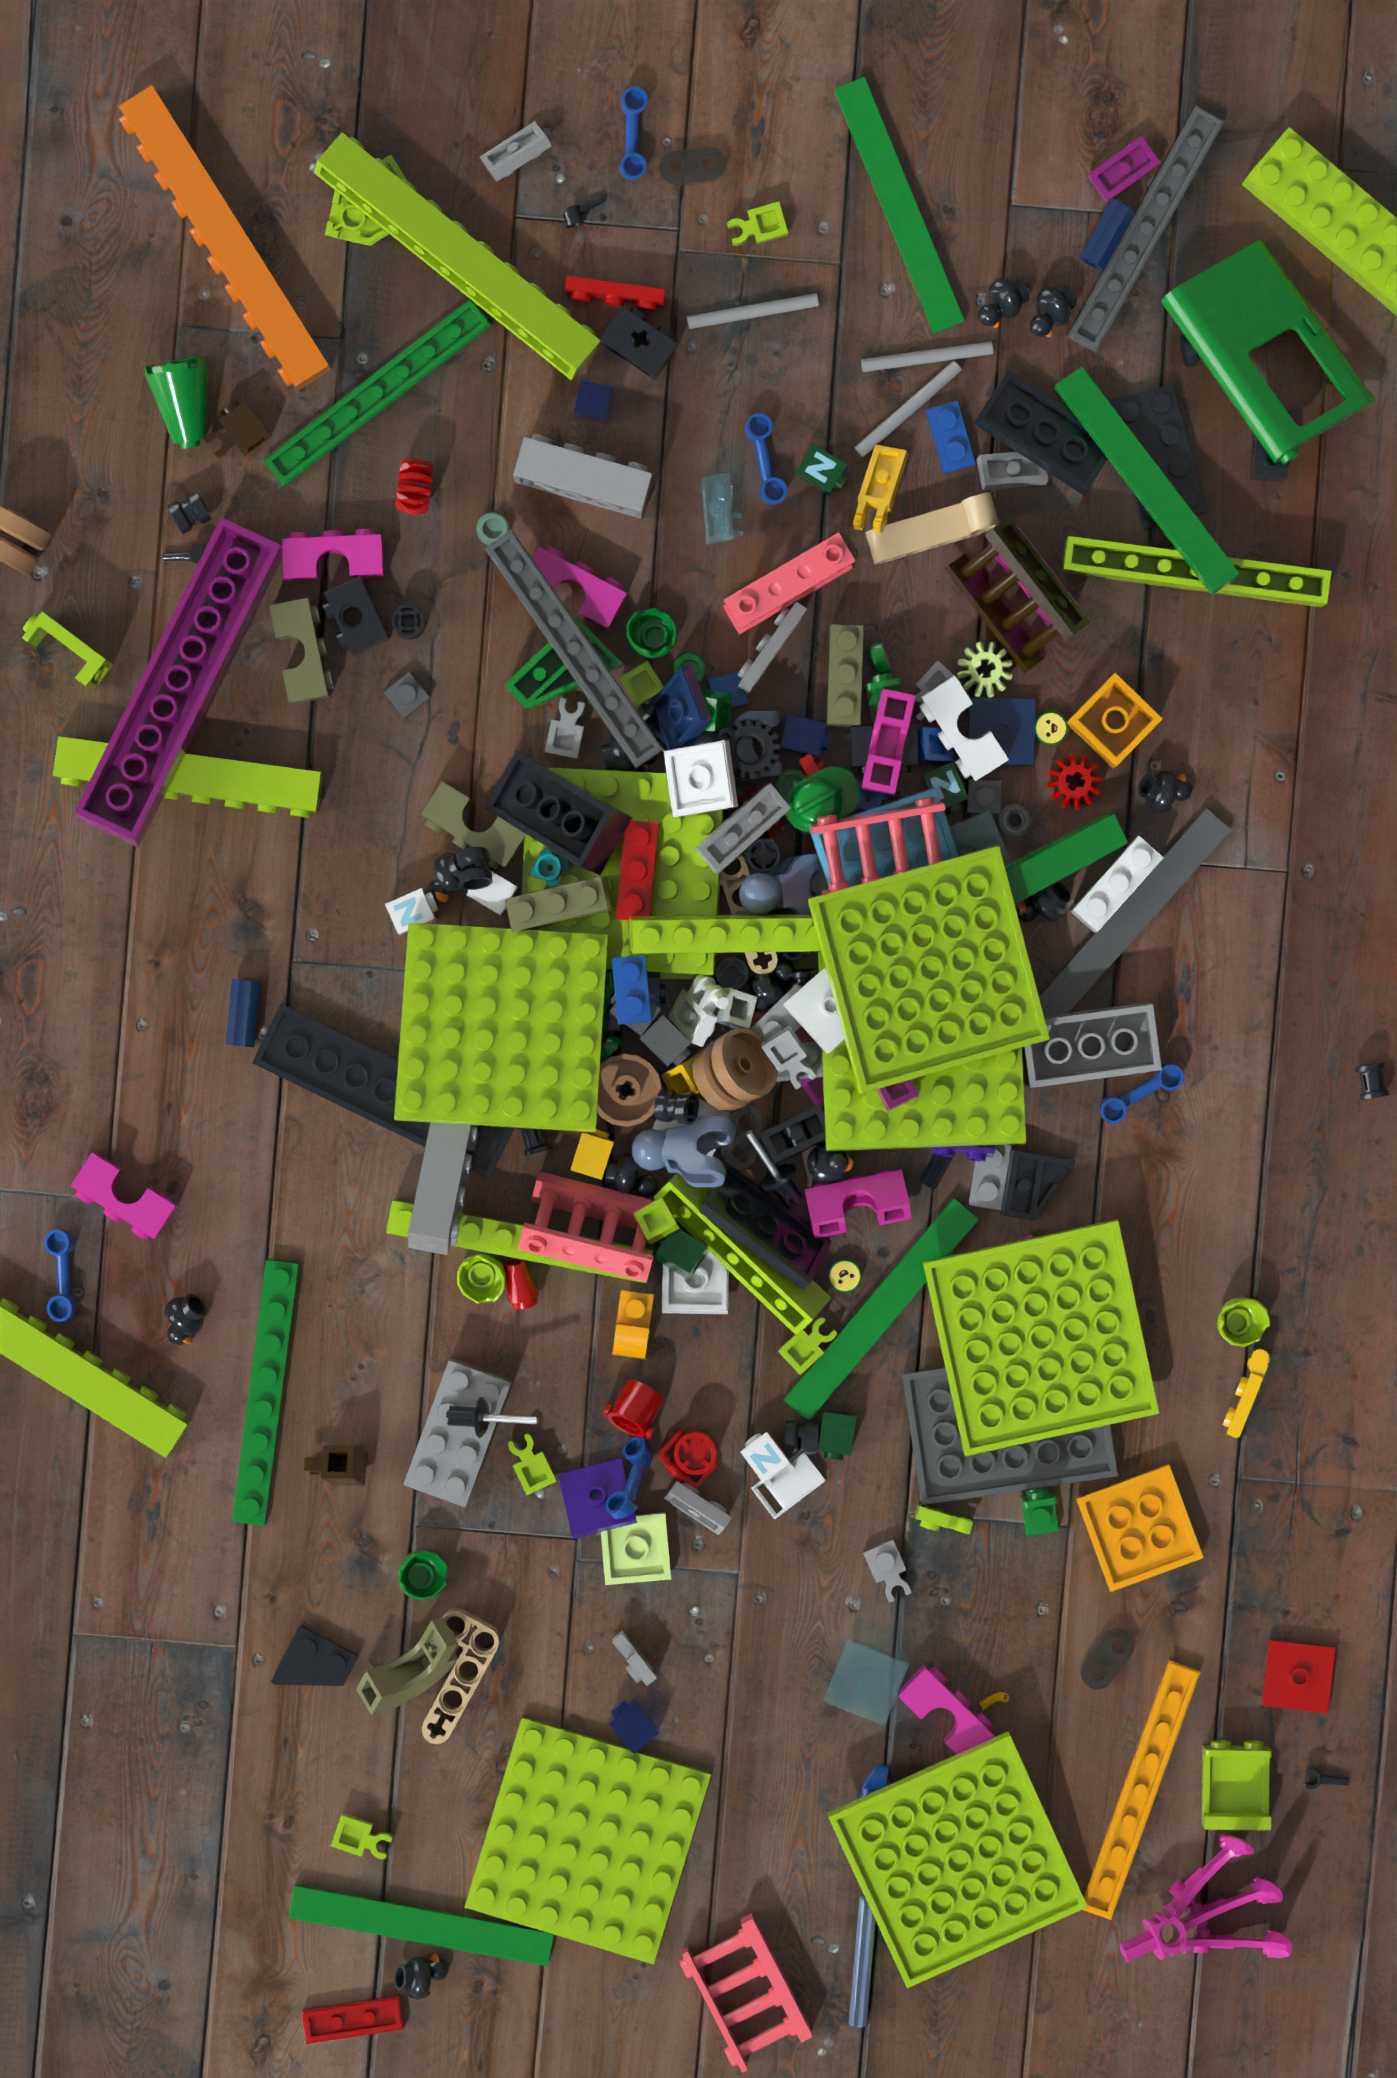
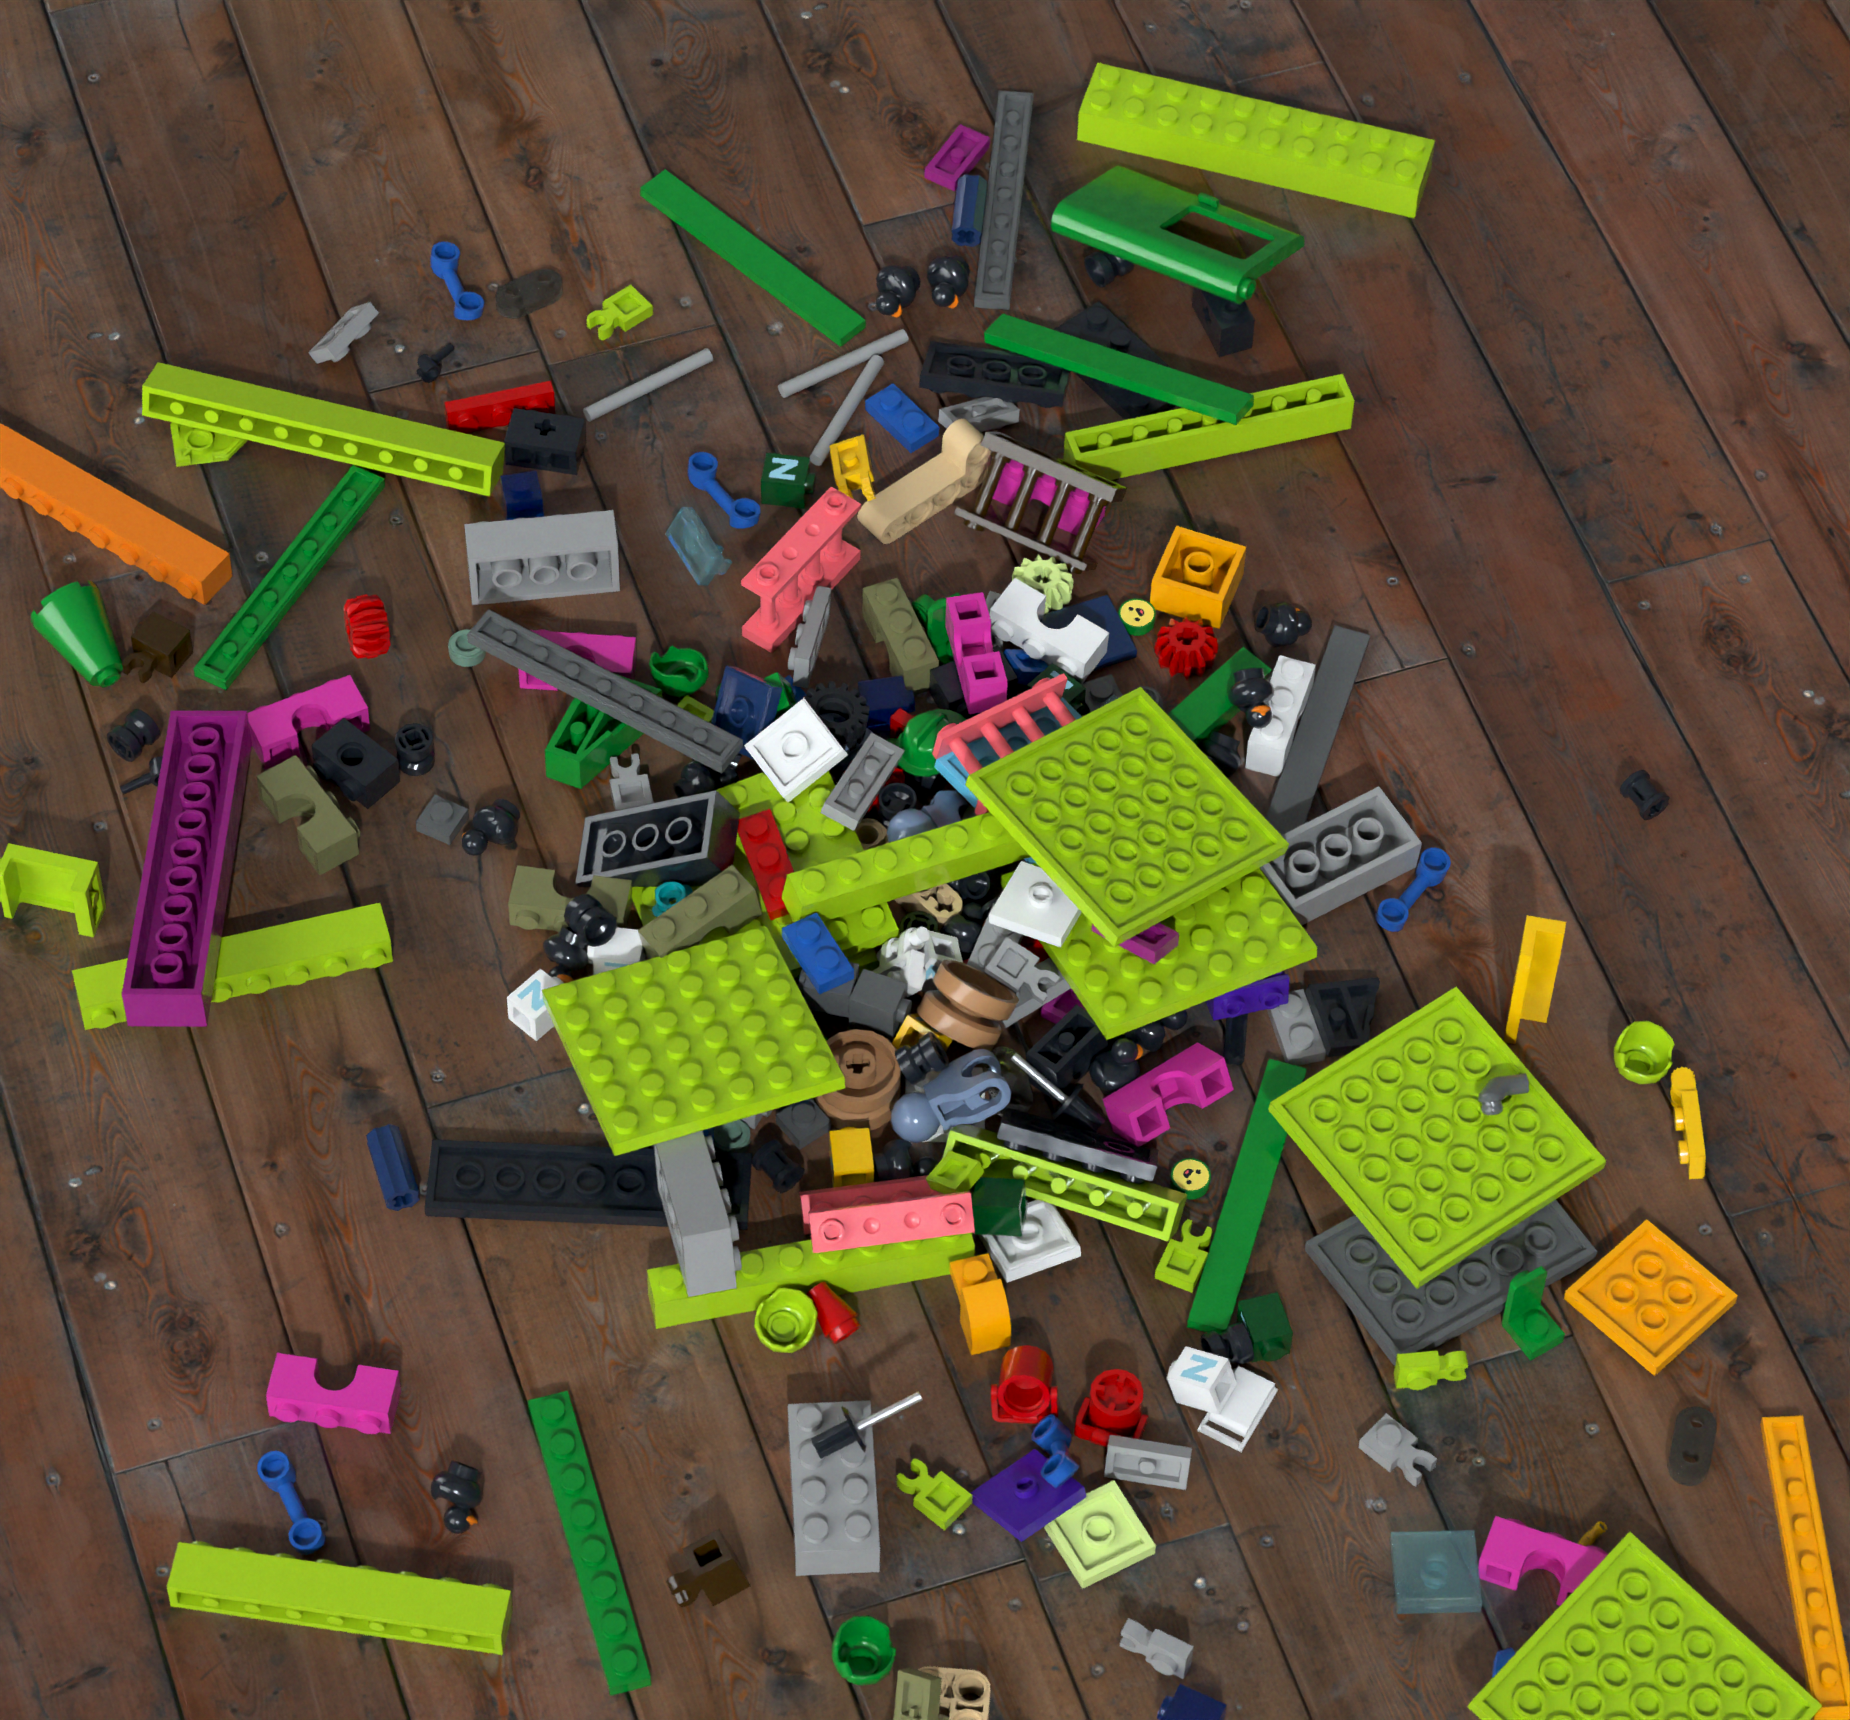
camera: 25 degrees left, 35 degrees down
none -> black animal [462,798,520,856]
none -> black animal [1228,668,1274,729]
none -> dark grey arm [1478,1073,1529,1115]
none -> yellow fence [1504,915,1566,1044]

